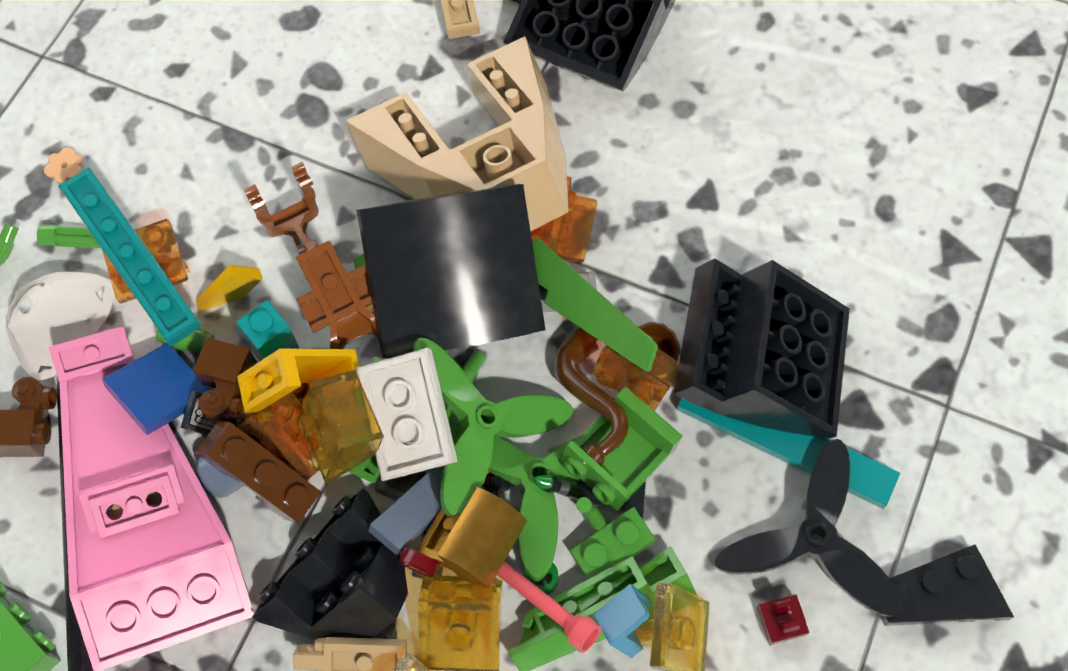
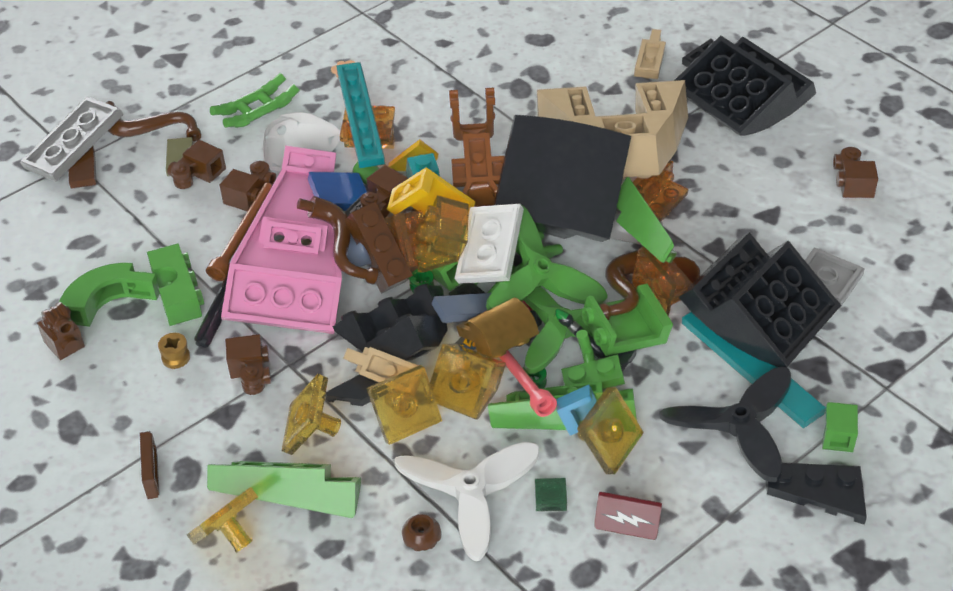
camera: 25 degrees right, 20 degrees down
bright green piece [37,225,101,248] -> none
dark red tile [398,547,440,578] -> none
dark red tile [757,594,810,646] -> none
none -> dark orange piece [206,183,272,281]
none -> reddish brown animal [297,196,378,285]
none -> green bush [409,268,434,293]
none -> light grey tile [805,247,865,309]
none -> bright green panel [822,402,858,452]
none -> reddish brown brick [833,147,879,198]

